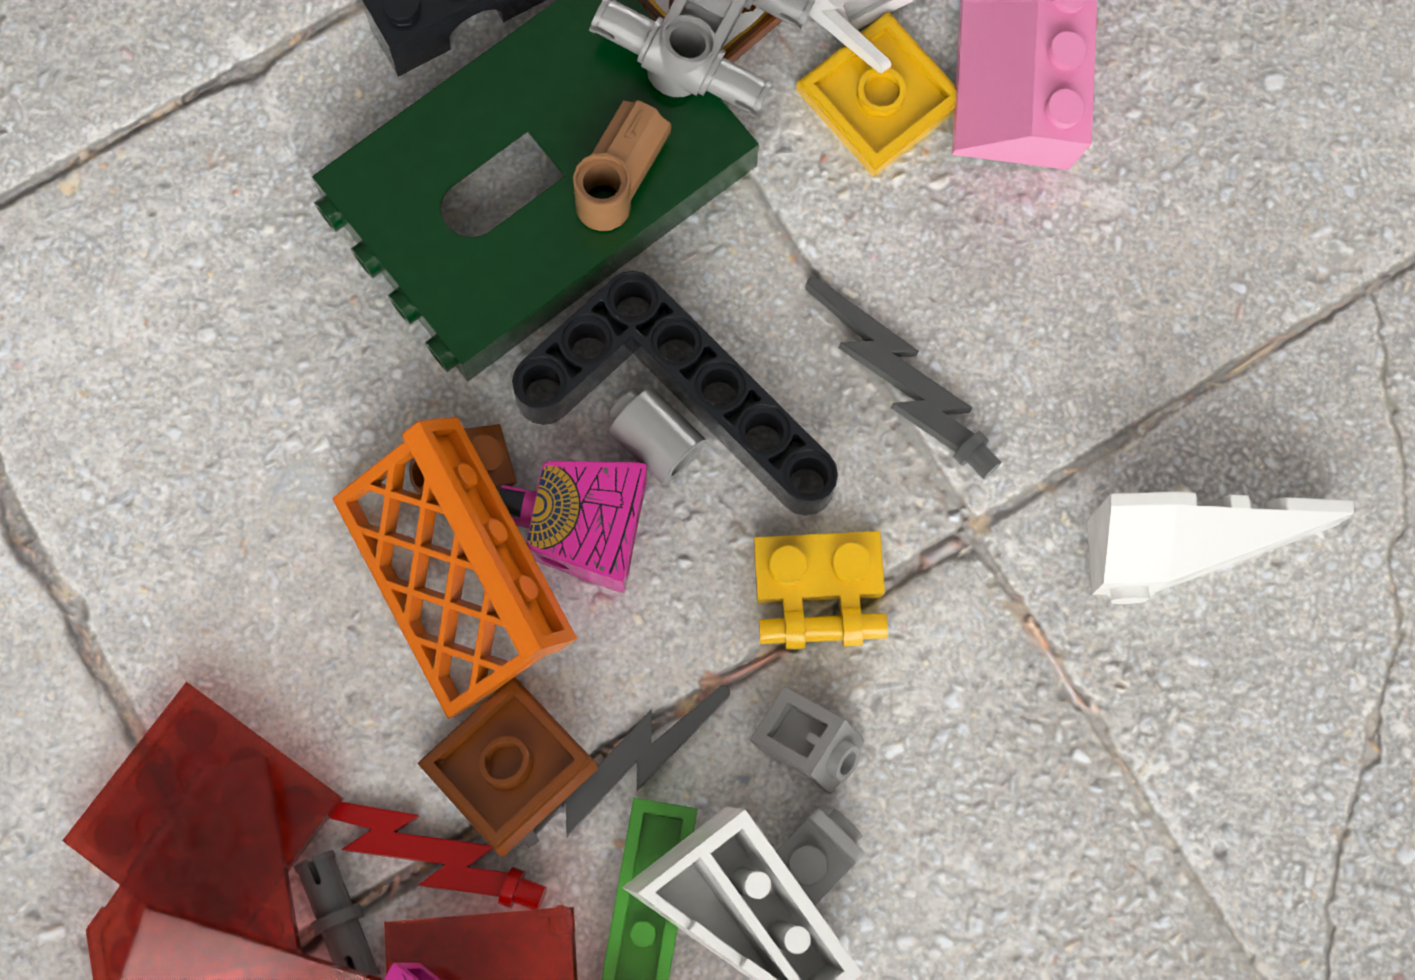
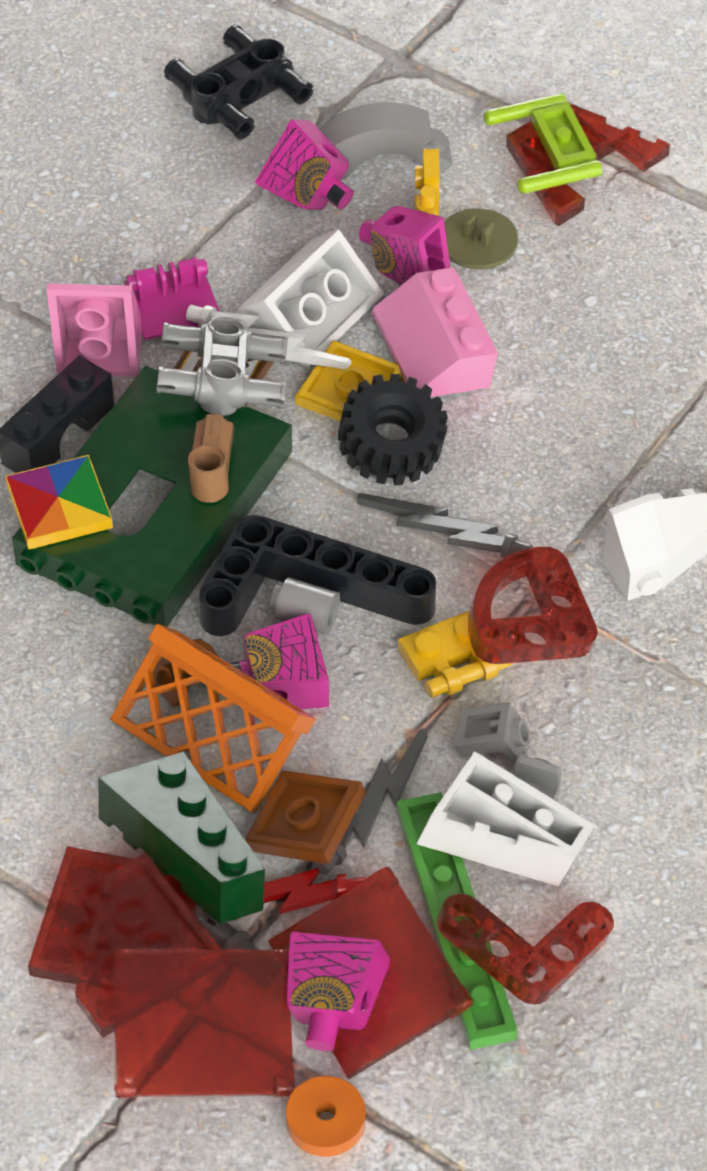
camera: 20 degrees left, 25 degrees down
none -> tile [5,455,113,550]
none -> dark green wedge [98,752,265,924]
none -> black tyre [338,374,448,485]
none -> clear red beam [468,546,598,664]

